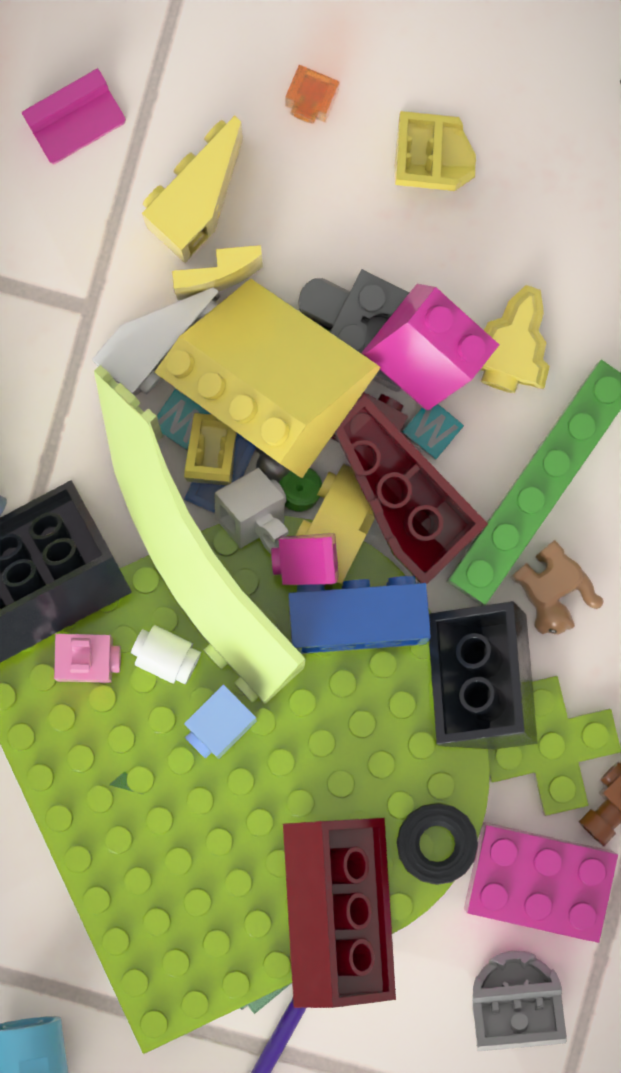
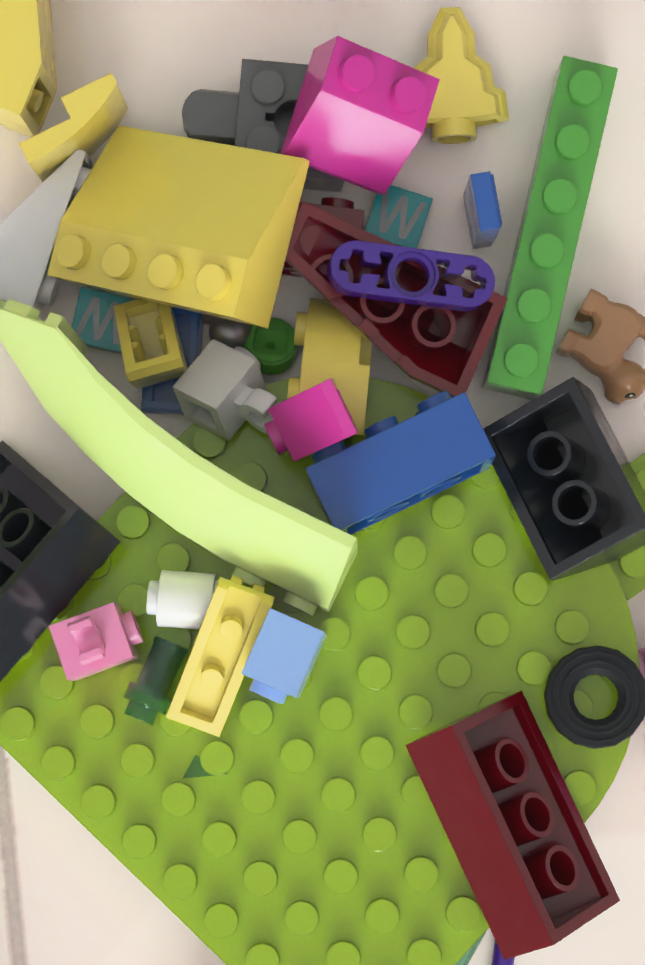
camera: 10 degrees left, 0 degrees up
none -> clear green animal [123,636,188,726]
none -> light yellow hinge [166,575,274,737]
none -> dark purple beam [327,240,495,311]
none -> blue tile [463,171,502,249]

